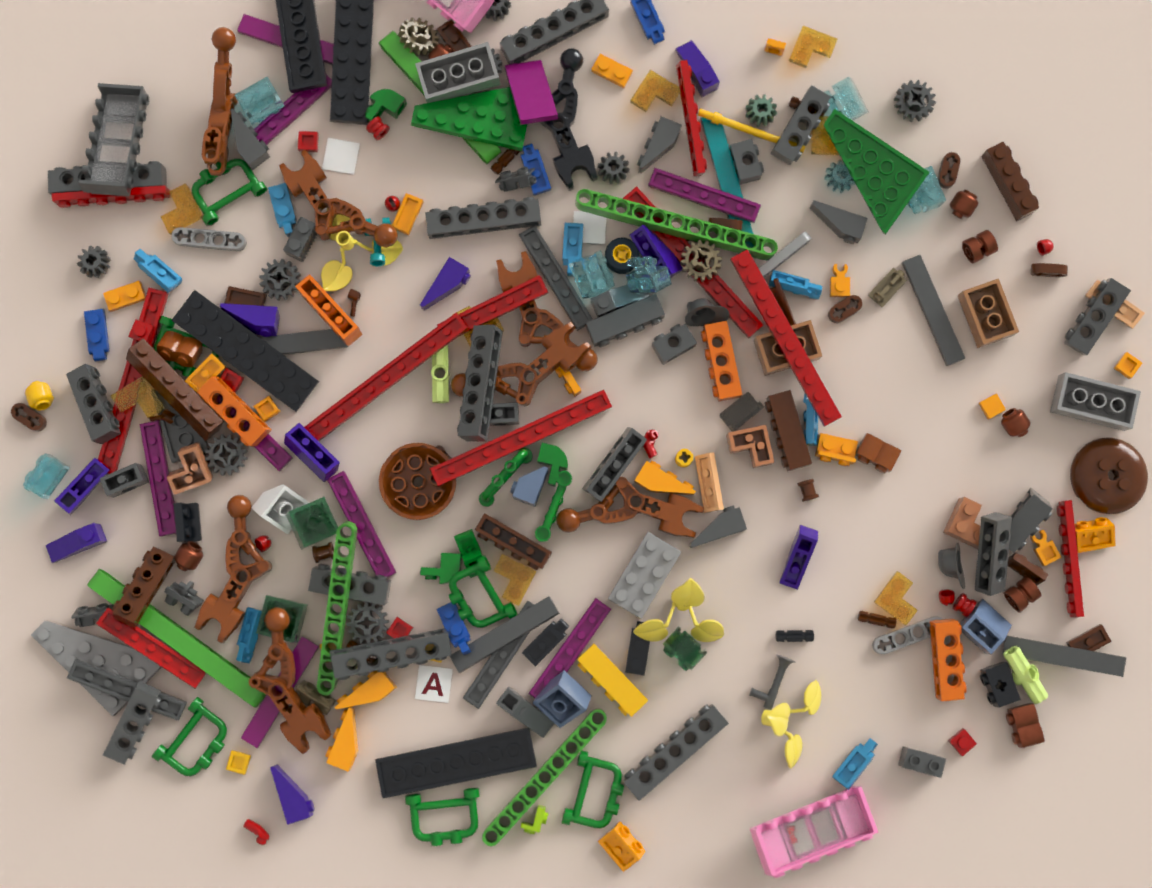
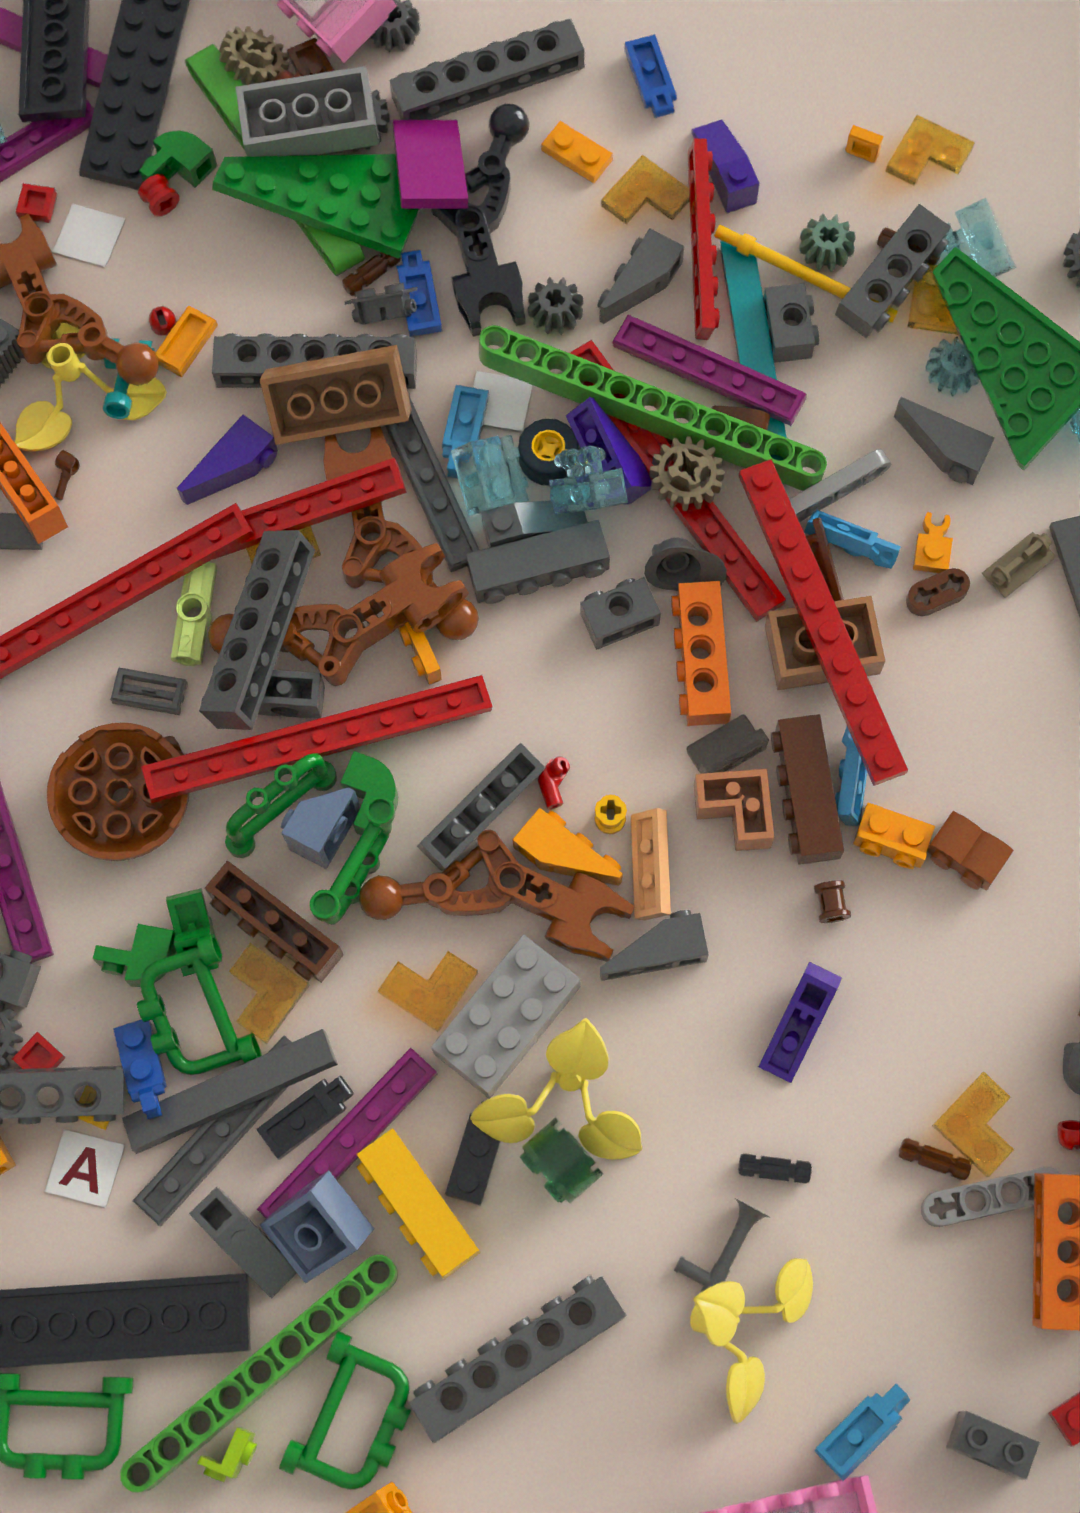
camera: 10 degrees right, 10 degrees down
none -> dark grey tile [110,667,188,715]
none -> medium nougat brick [260,345,412,445]
none -> clear yellow plate [378,951,478,1032]

